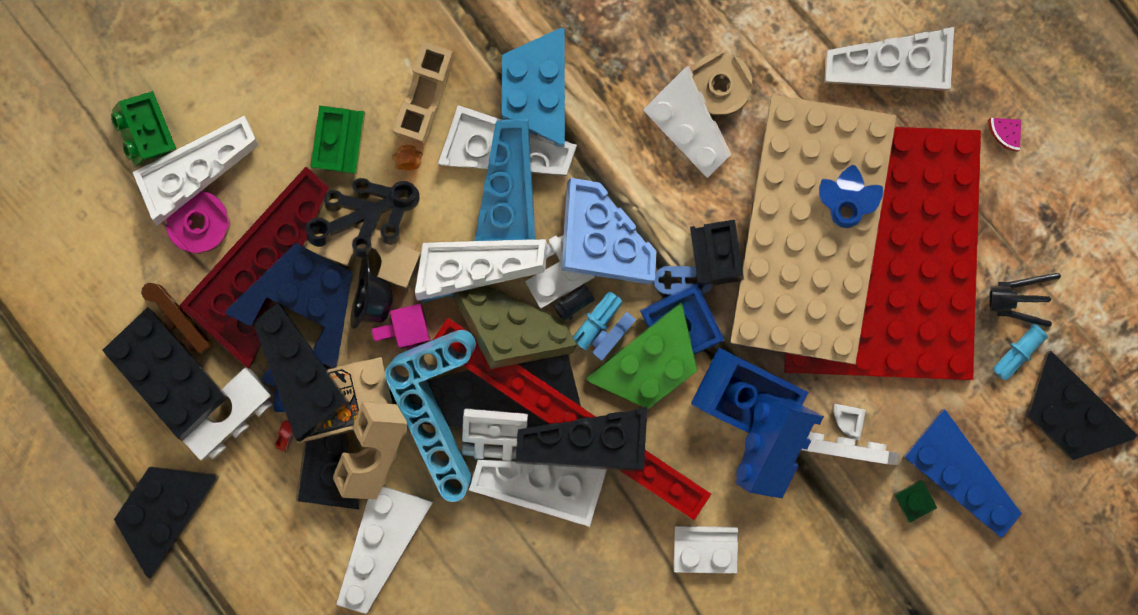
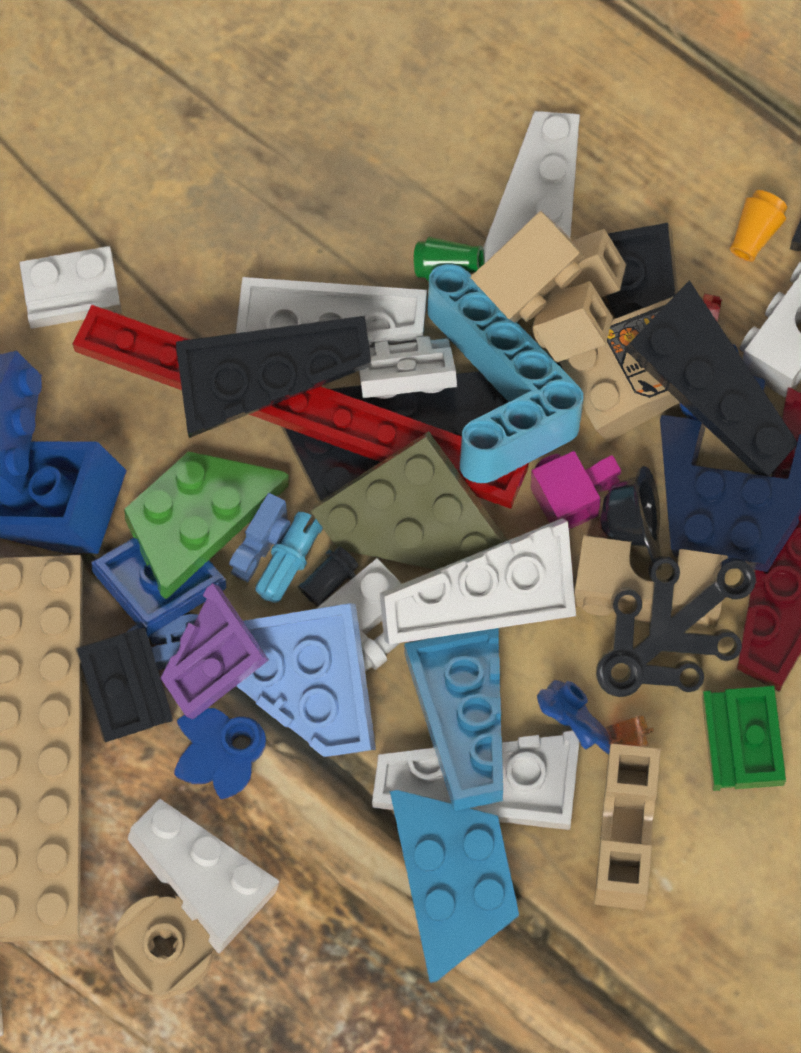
camera: 170 degrees right, 20 degrees down
none -> medium lavender wing [161,583,269,719]
none -> blue plate [174,708,266,800]
none -> green cone [413,236,485,282]
none -> tan slope [470,211,586,323]
none -> blue plate [537,680,613,754]
none -> light orange cone [730,190,788,262]

